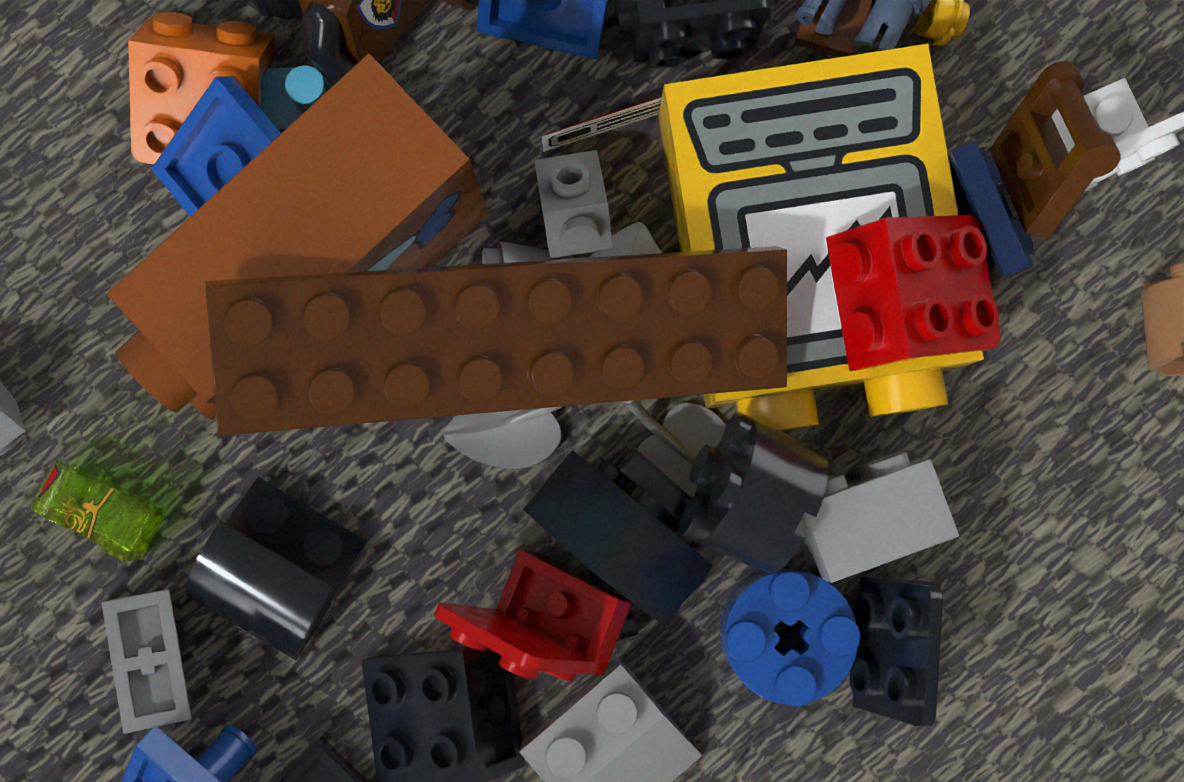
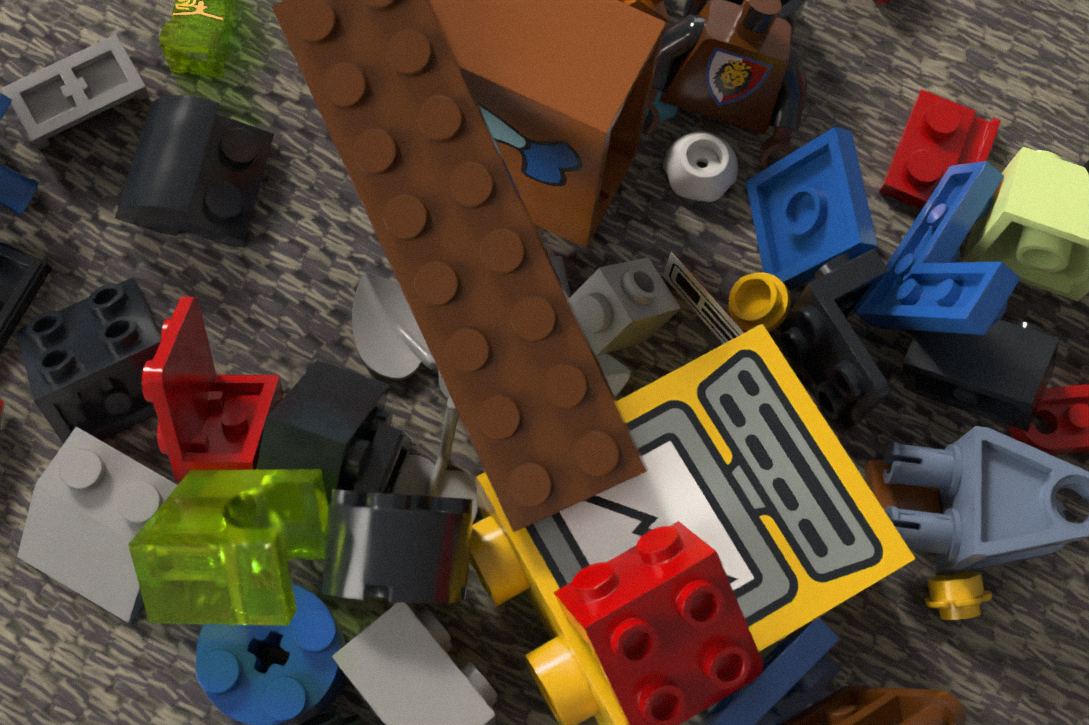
camera: 65 degrees right, 15 degrees down
none -> clear neon green piece [128,469,329,625]
none -> white plate [663,131,738,202]
none -> yellow plate [728,273,791,332]

